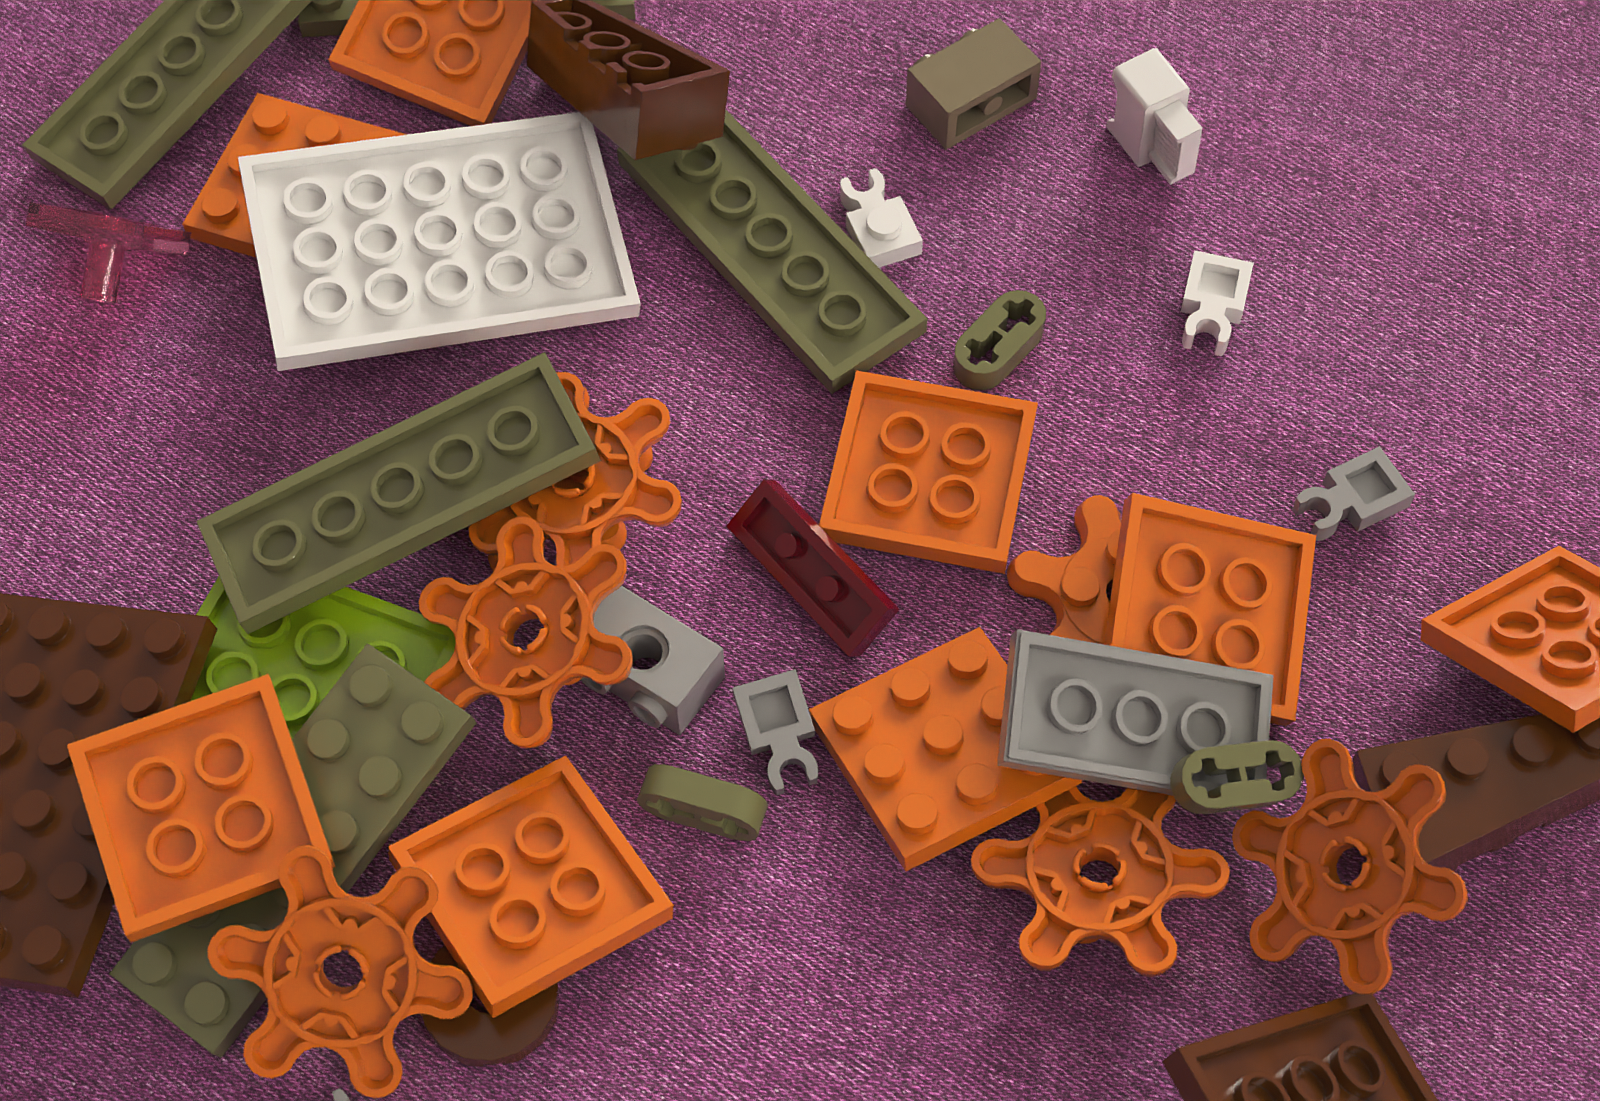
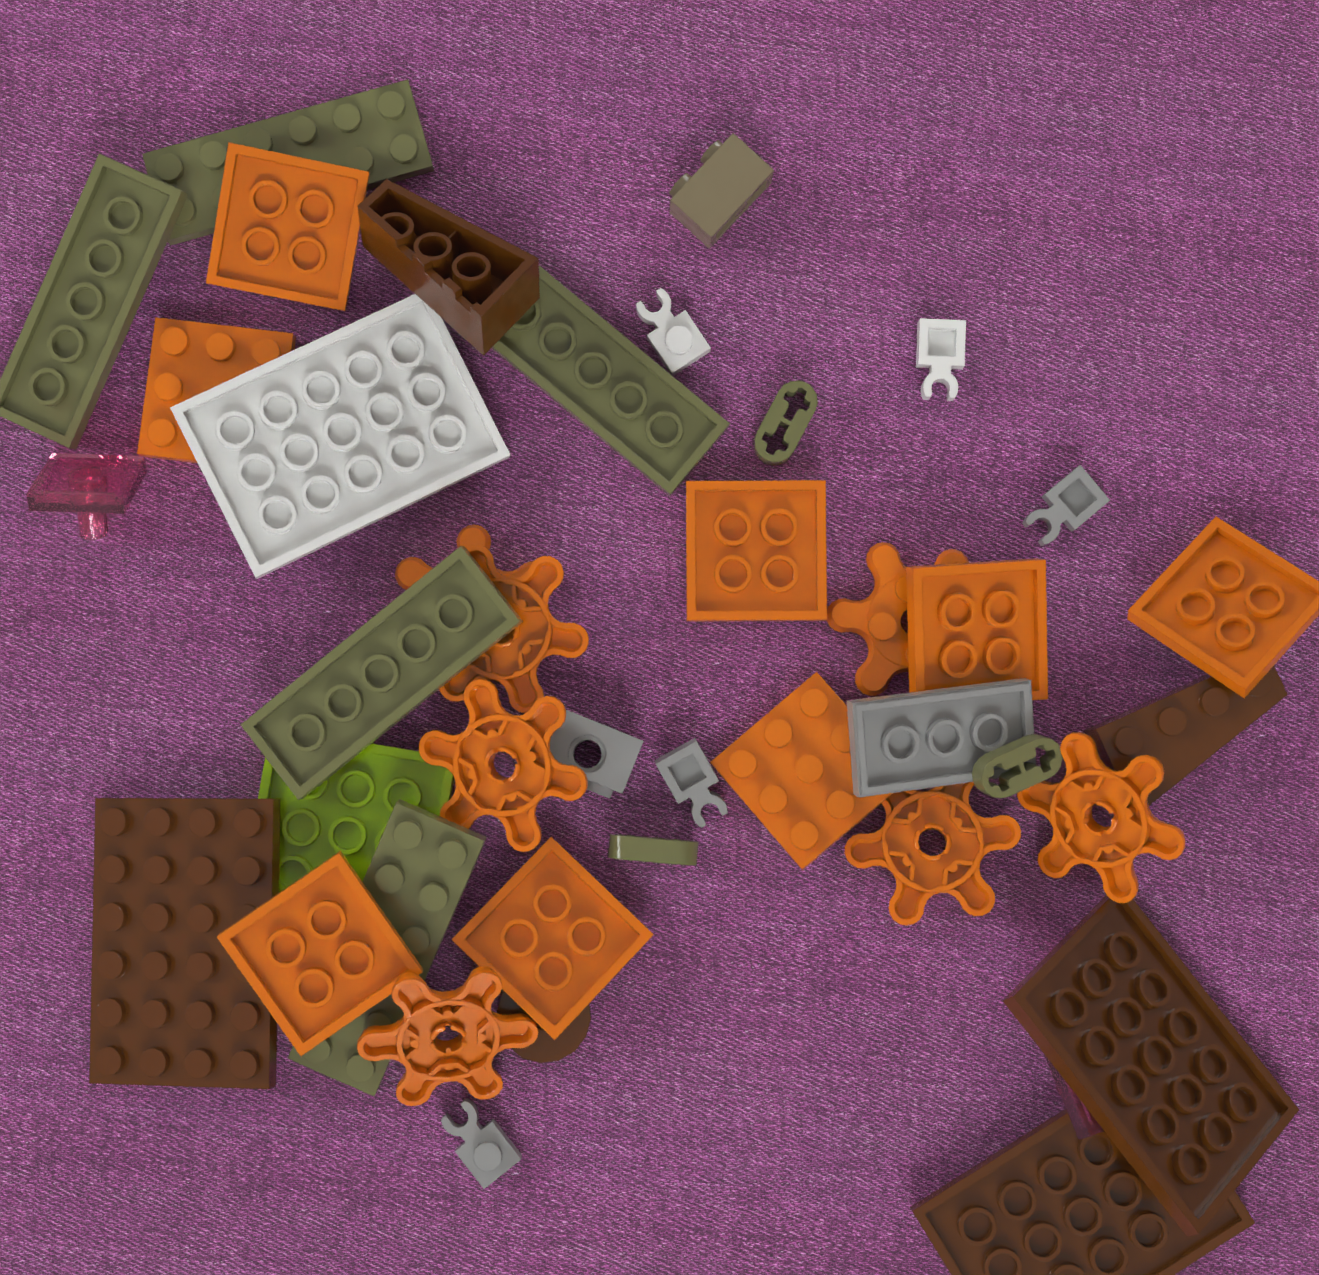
camera: 20 degrees left, 25 degrees up
dark red plate [726,479,900,657] -> none
white piece [1106,48,1202,185] -> none

